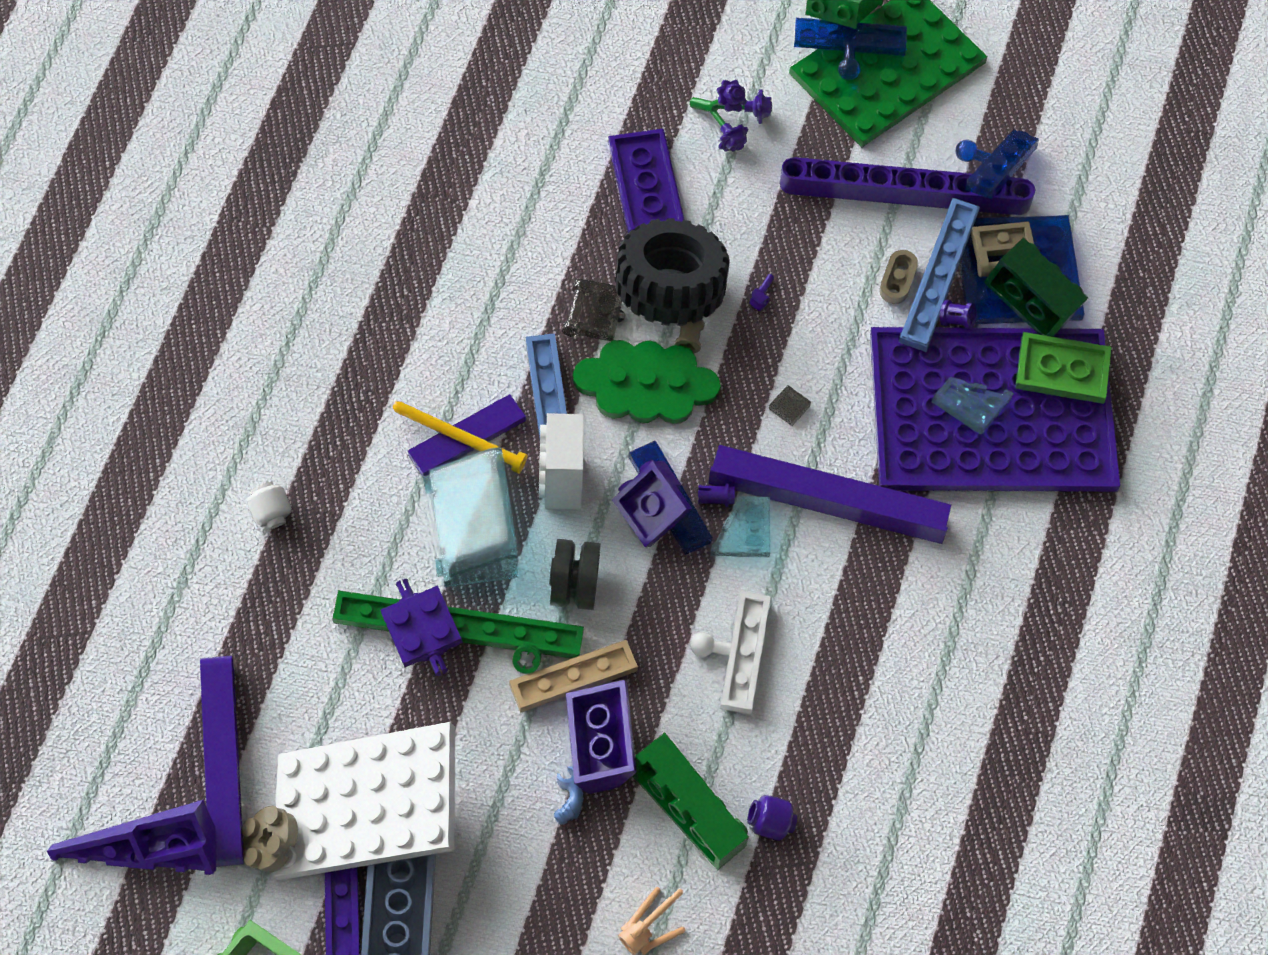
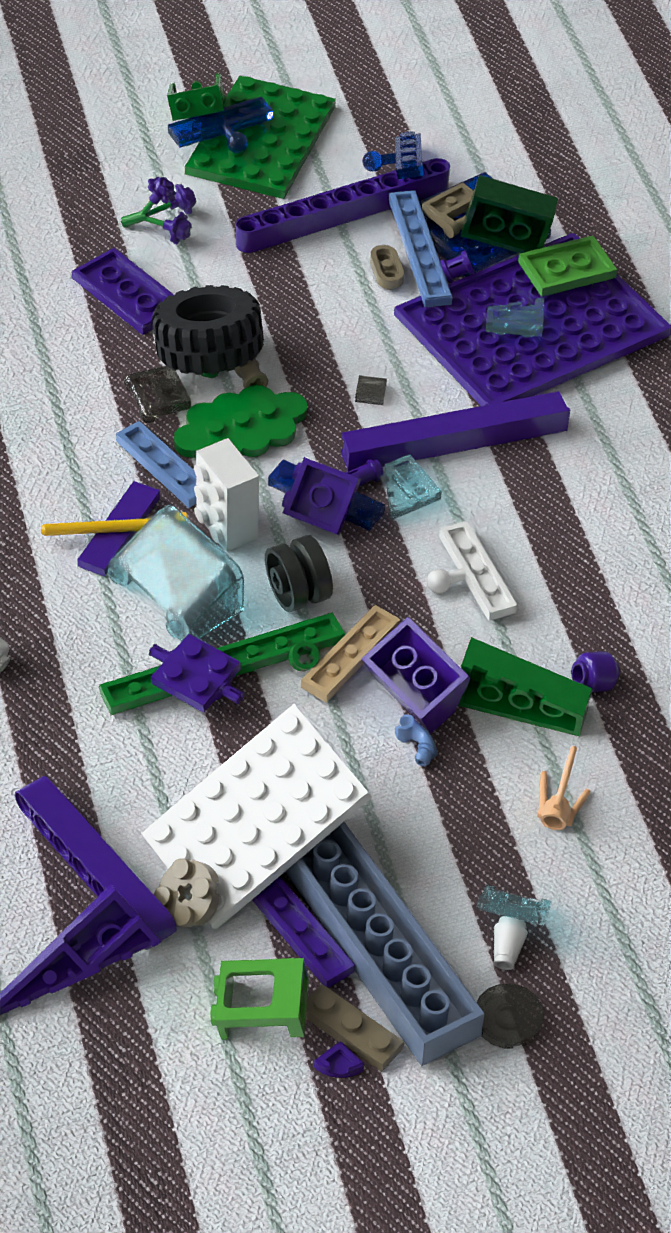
camera: 30 degrees left, 15 degrees down
dark purple hand [749,274,774,311] -> none

